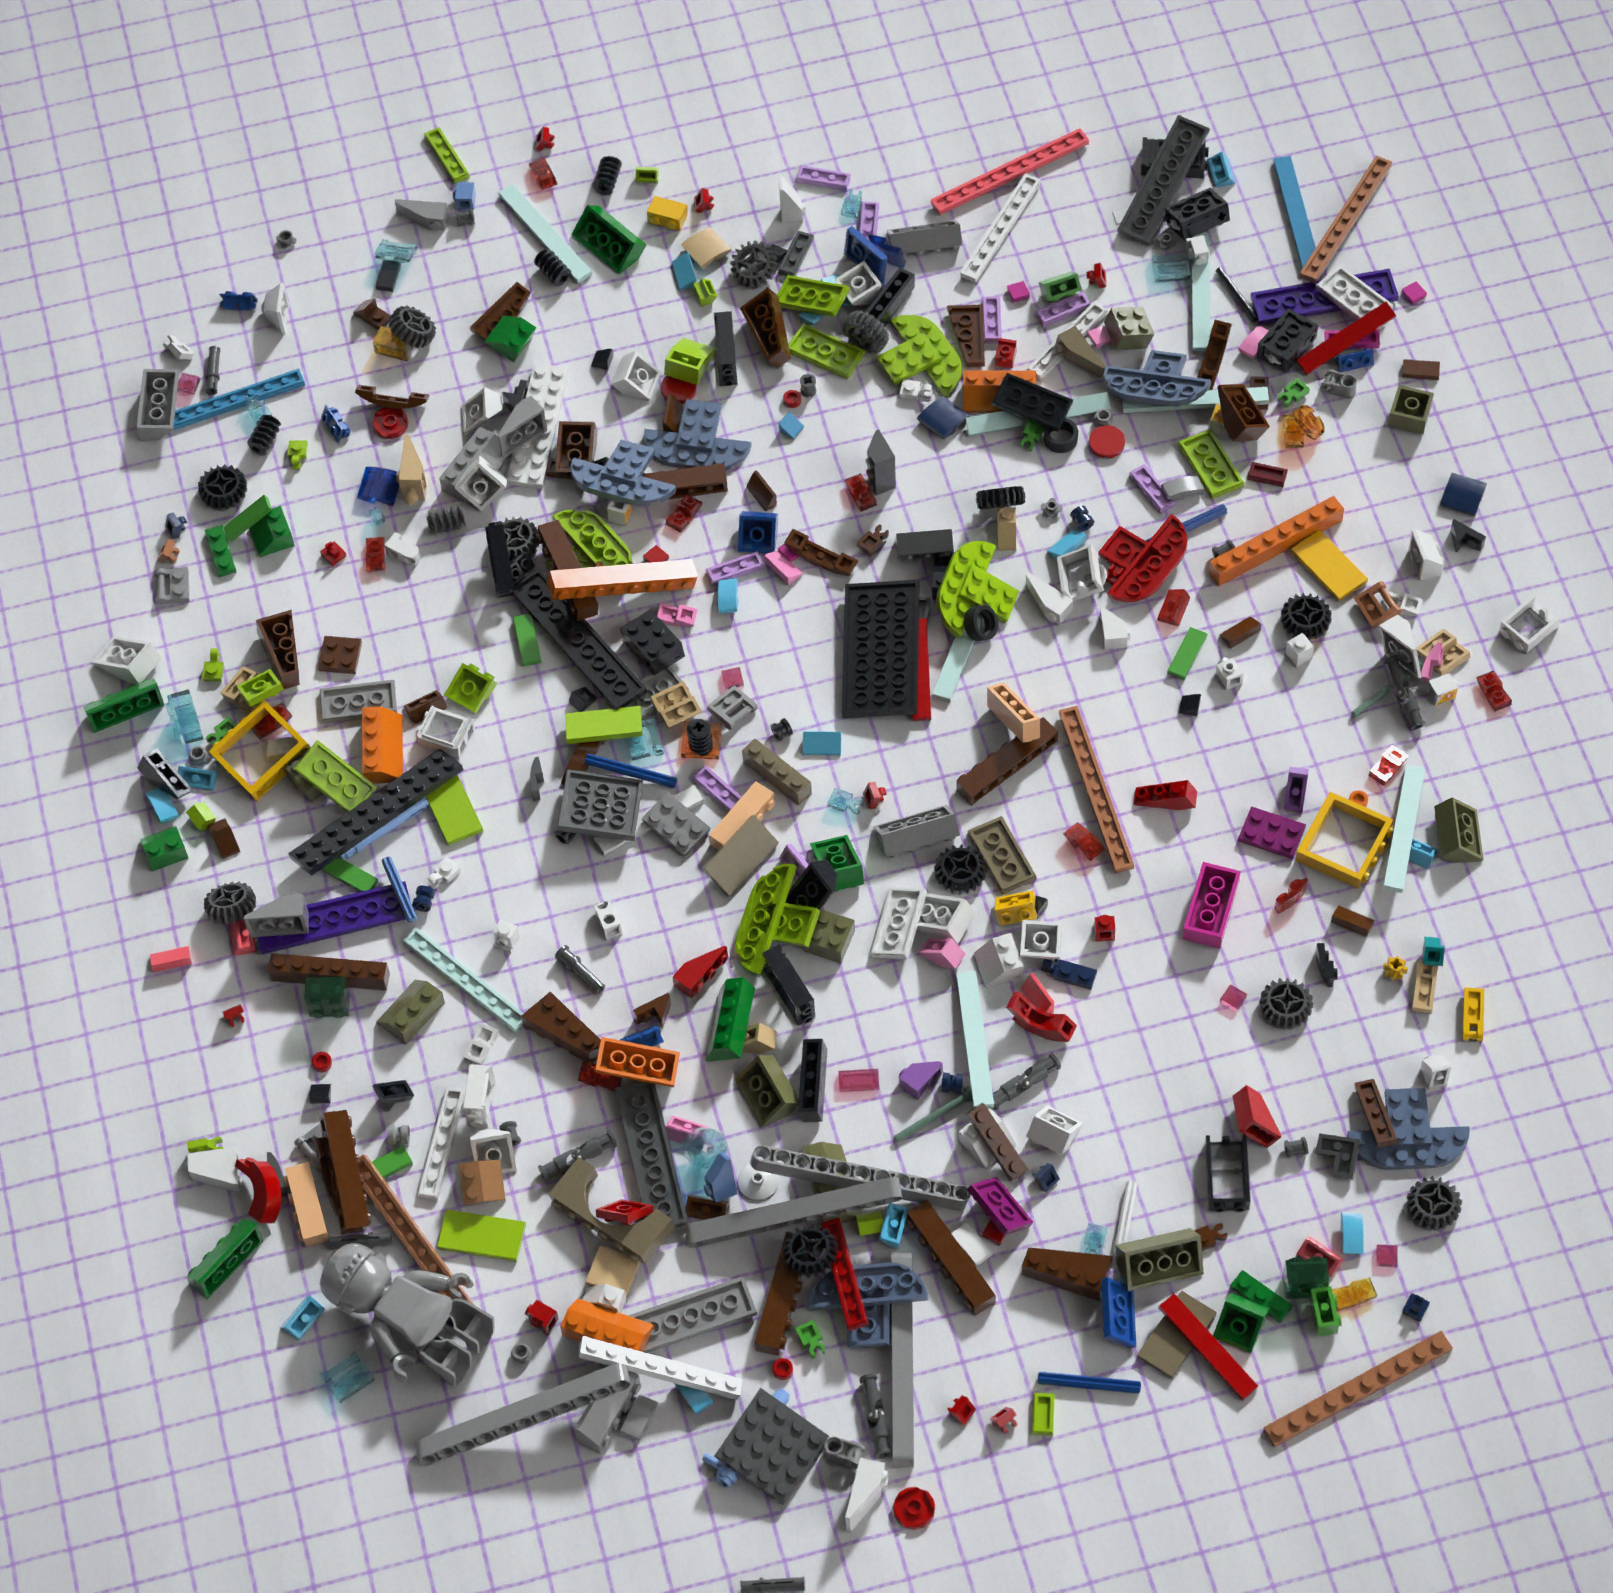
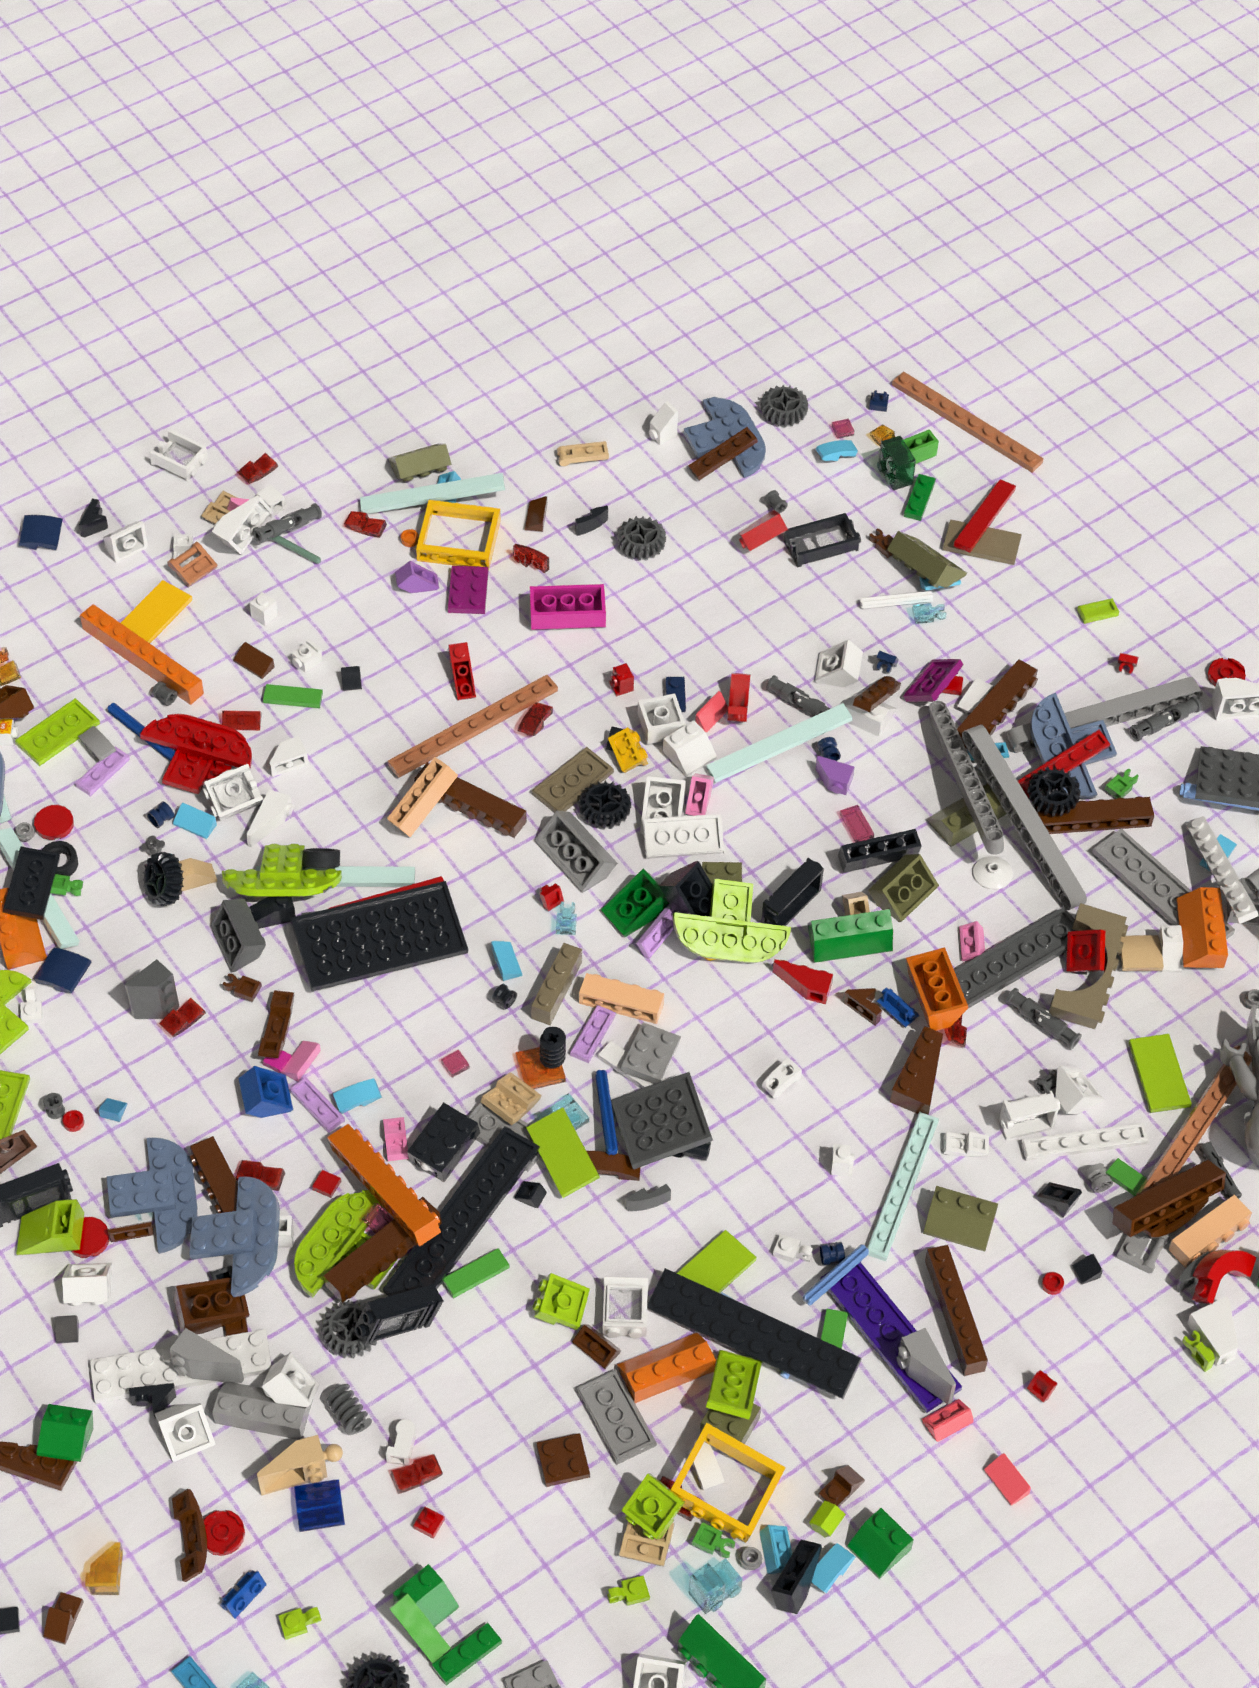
camera: 115 degrees left, 5 degrees down
dark grey gear [204,881,256,925] -> none
black piece [247,414,281,456] -> none
reddish brown wedge [256,610,300,689] -> none
clear green brick [304,977,350,1018] -> none
clear light blue tile [369,507,385,525] -> none
dark grey gear [388,305,436,348] -> none
medium nougat slope [458,1160,506,1206] -> none
red brick [525,1299,559,1335] -> none
dark grey pin [555,945,606,994] -> none
clear light blue brick [683,1127,728,1169] -> none
reddish brown slope [685,1194,729,1220] -> none
dark tan tile [702,815,779,896] -> none
medium blue slope [704,1152,738,1202] -> none
light grey plate [707,686,758,730] -> none
reddish brown slope [746,470,777,511] -> none
red tile [772,1358,793,1380] -> none
light grey piece [824,1436,866,1469] -> none
sand green piece [893,1085,973,1142] -> none
red tile [990,1407,1017,1433] -> none
reddish brown wedge [1021,1247,1113,1301] -> none
blue axle [1037,1372,1141,1393] -> none
blue plate [1101,1277,1136,1349] -> none
green slope [1213,1293,1269,1353] -> none
clear pink tile [1220,984,1247,1012] -> none
dark red tile [1248,462,1288,487] -> none
black gear [1281,593,1332,641] -> none
coral slope [1296,1237,1344,1277] -> none
dark grey plate [1316,1133,1360,1180] -> none
yellow gear [1383,955,1408,981] -> none
teal brick [1422,936,1445,966] -> none
yellow plate [1462,987,1484,1042] -> none

